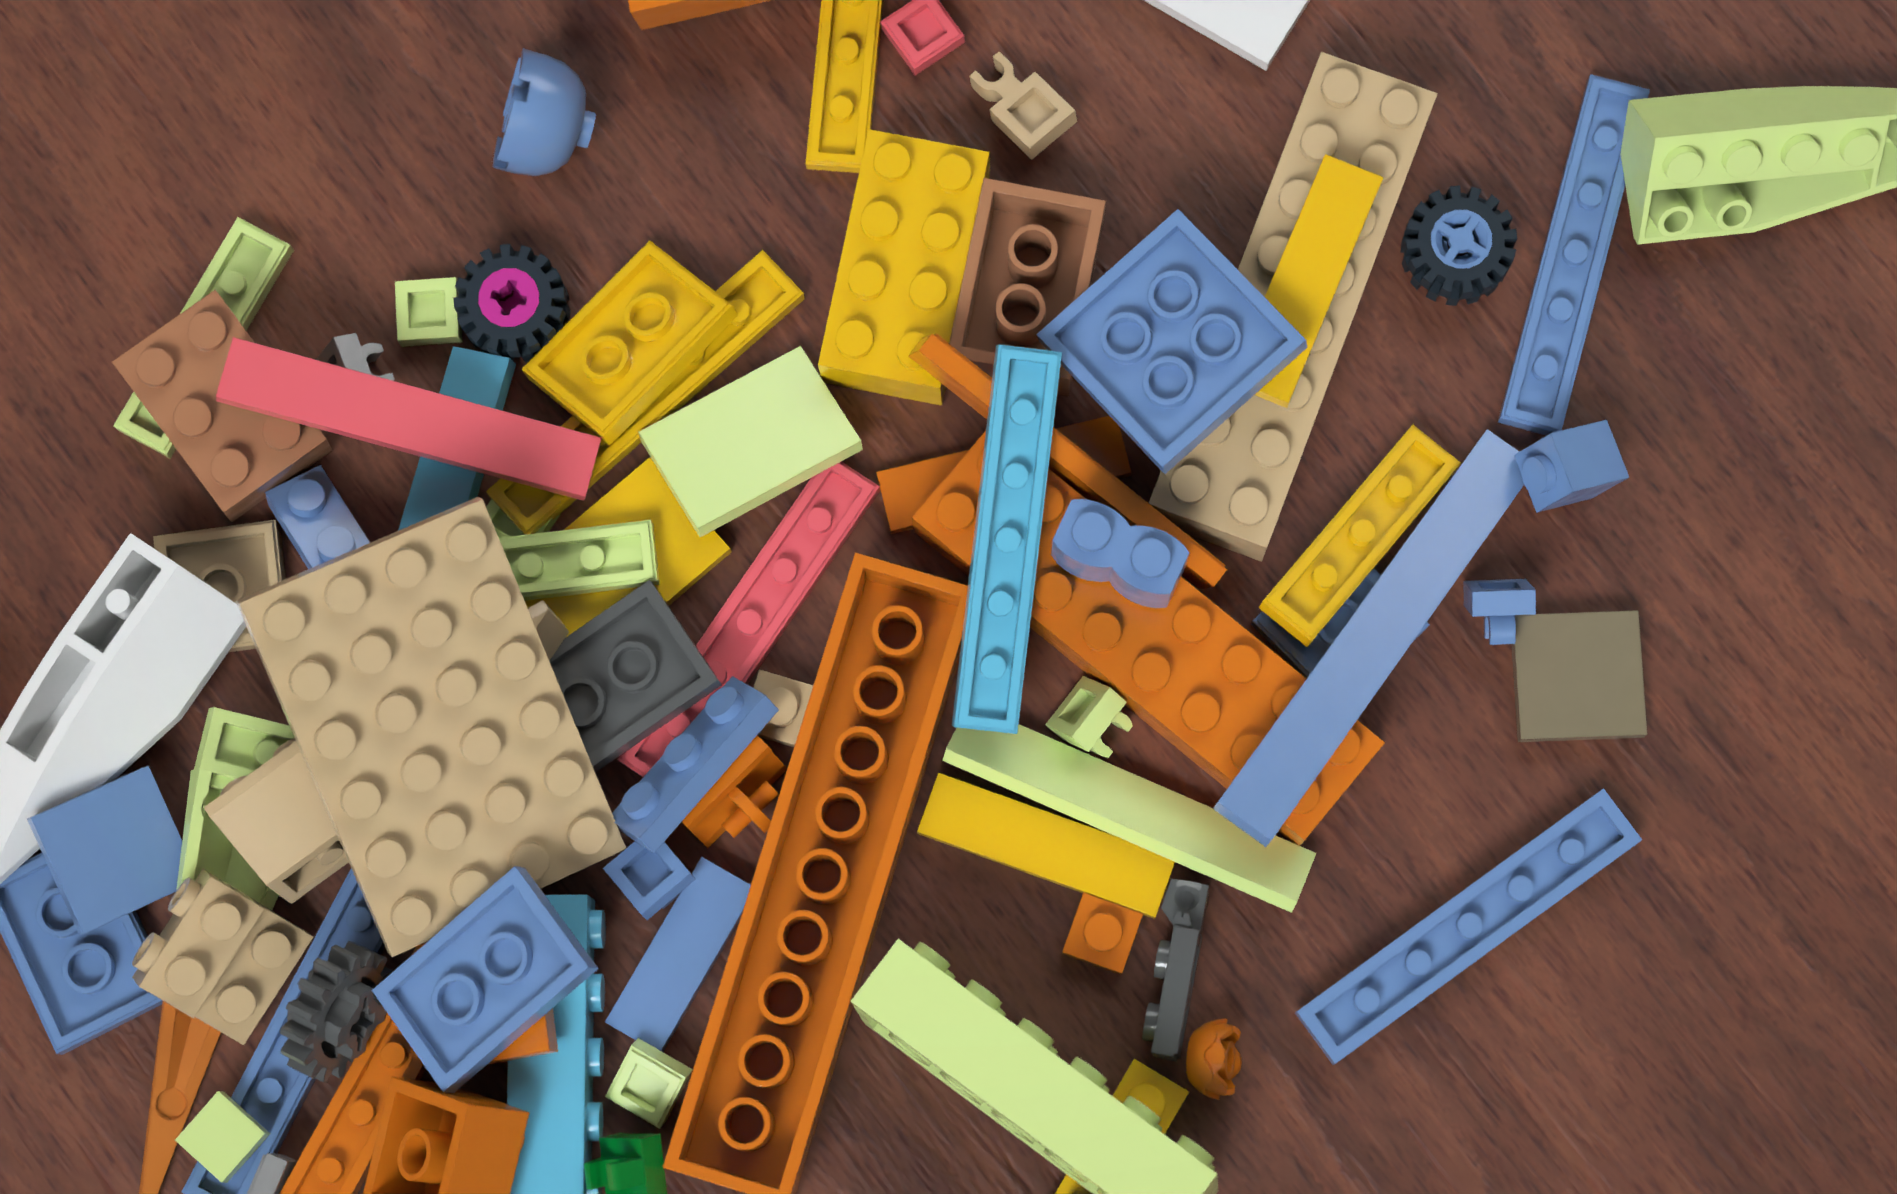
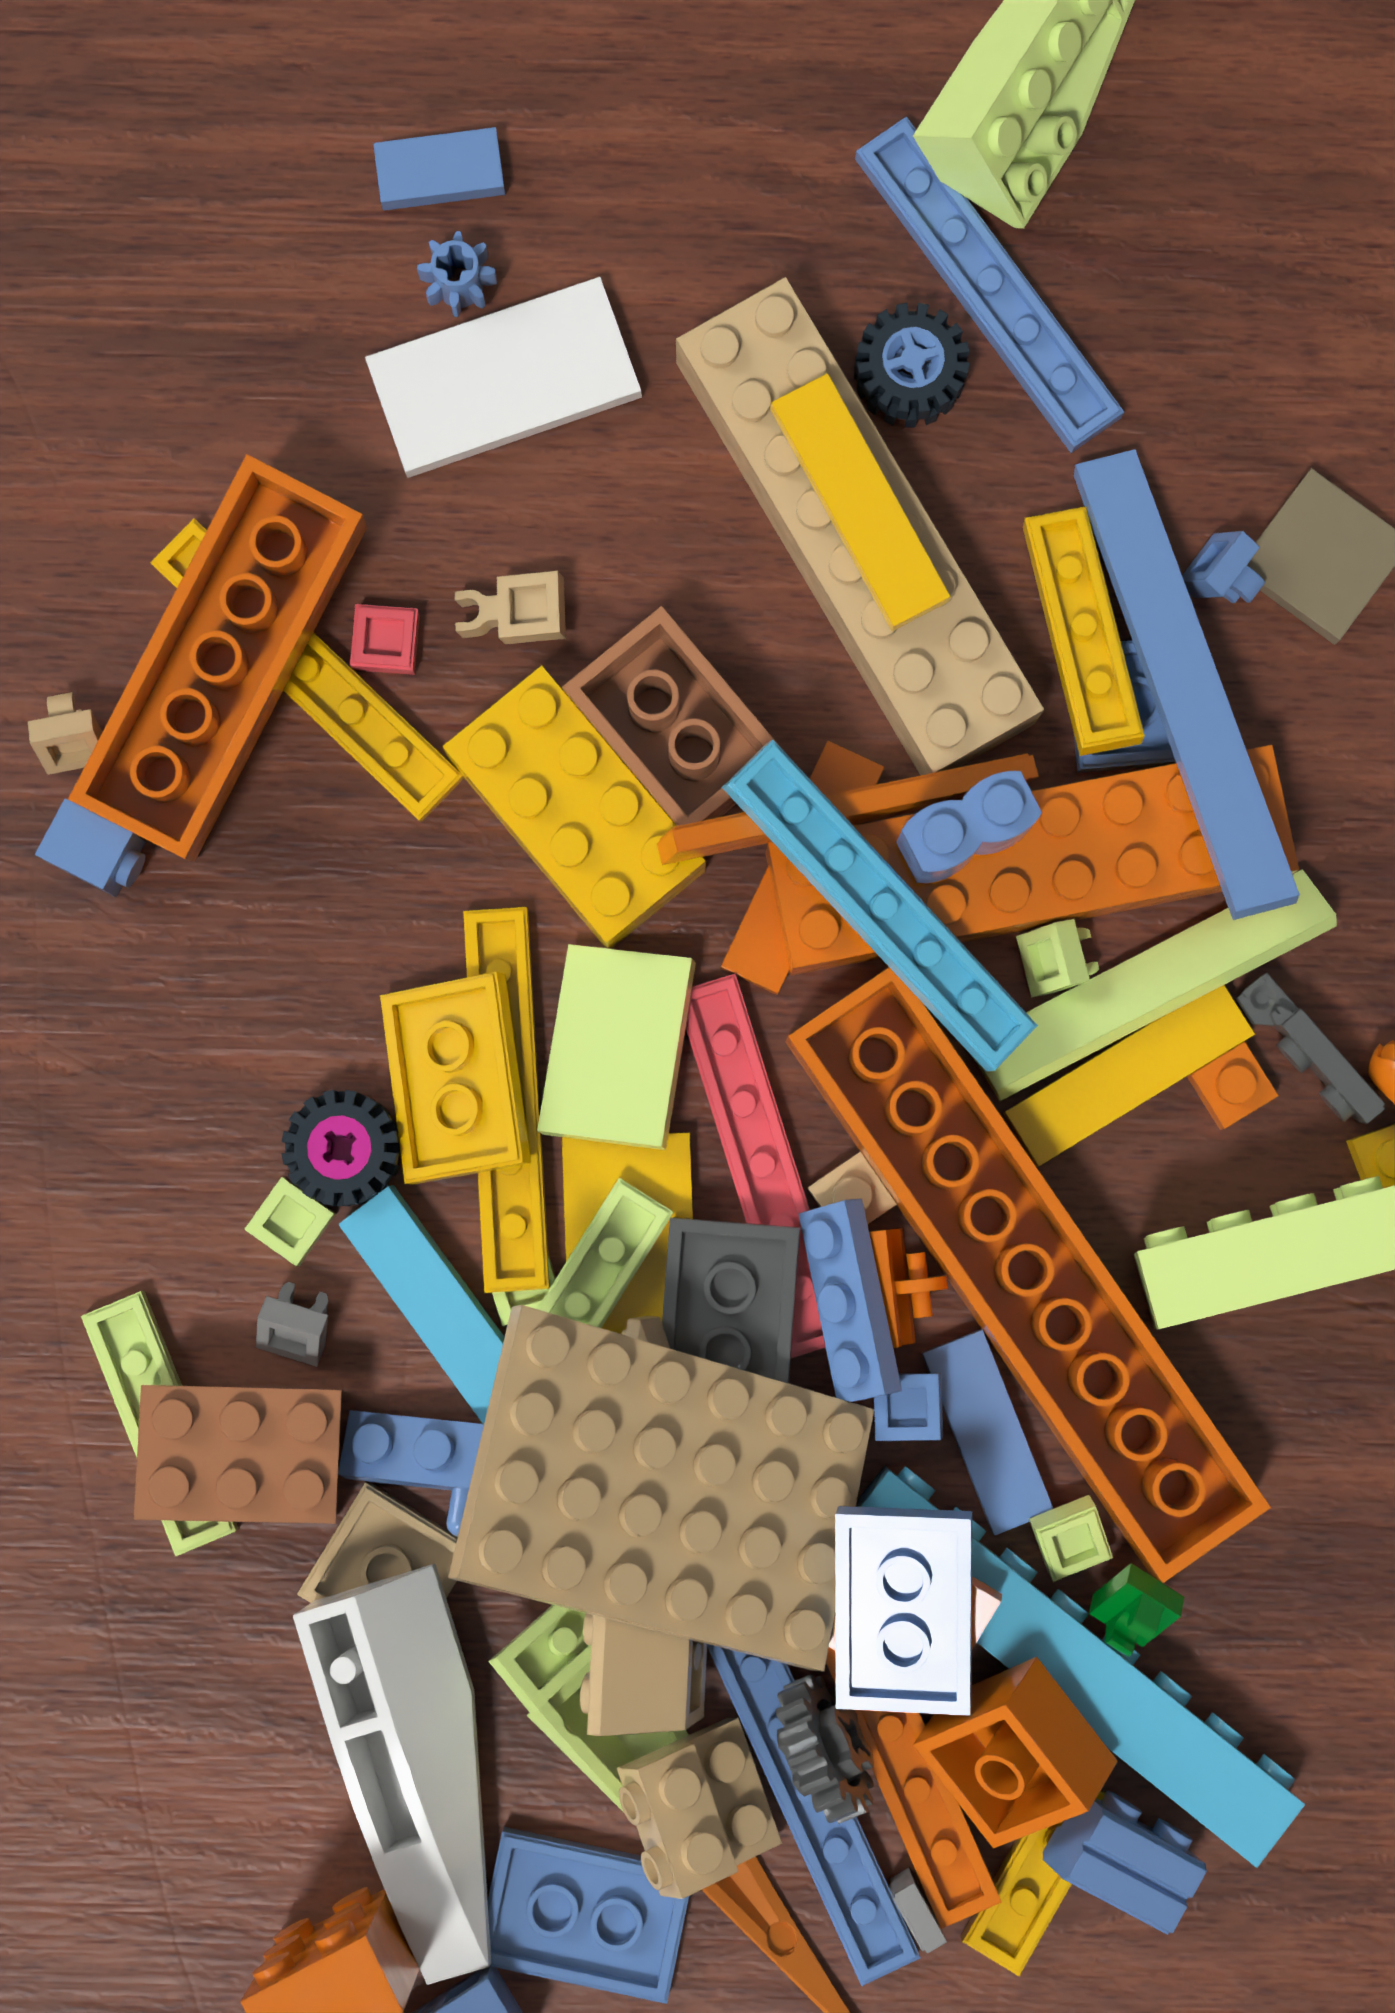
camera: 60 degrees left, 5 degrees up
medium blue tile [27,765,182,935] -> none
yellowish green tile [175,1091,271,1183] -> none
coral tile [216,337,601,501] -> none
medium blue cylinder [493,49,596,176] -> none
medium blue plate [1036,209,1308,474] -> none
medium blue brick [1514,420,1630,513] -> none

